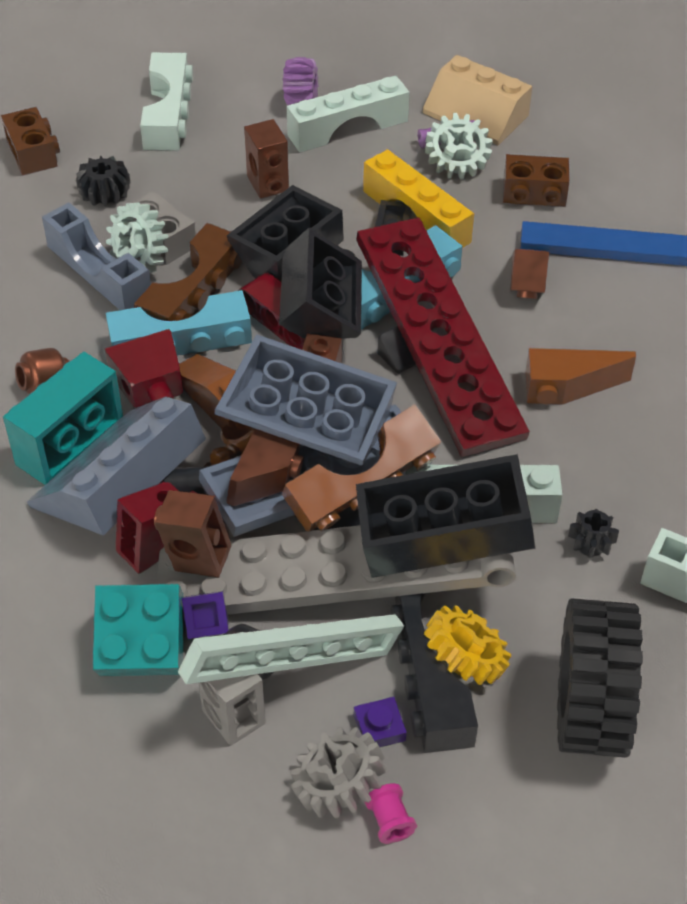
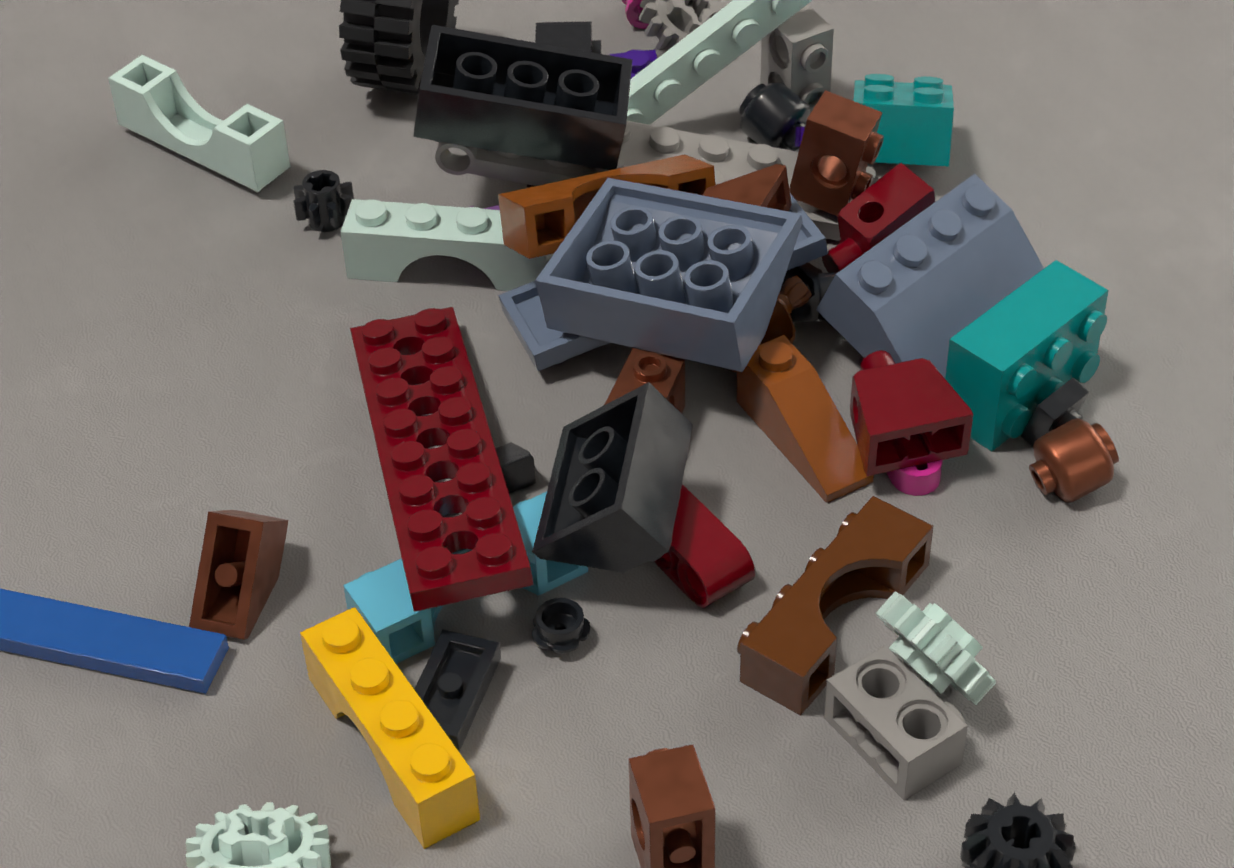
camera: 170 degrees left, 5 degrees down
sand blue arch [42,202,151,310] -> none
medium azure arch [106,290,252,356] -> none
black slope [227,185,344,282] -> none
reddish brown brick [503,154,570,207] -> none
dark orange slope [525,348,636,405] -> none

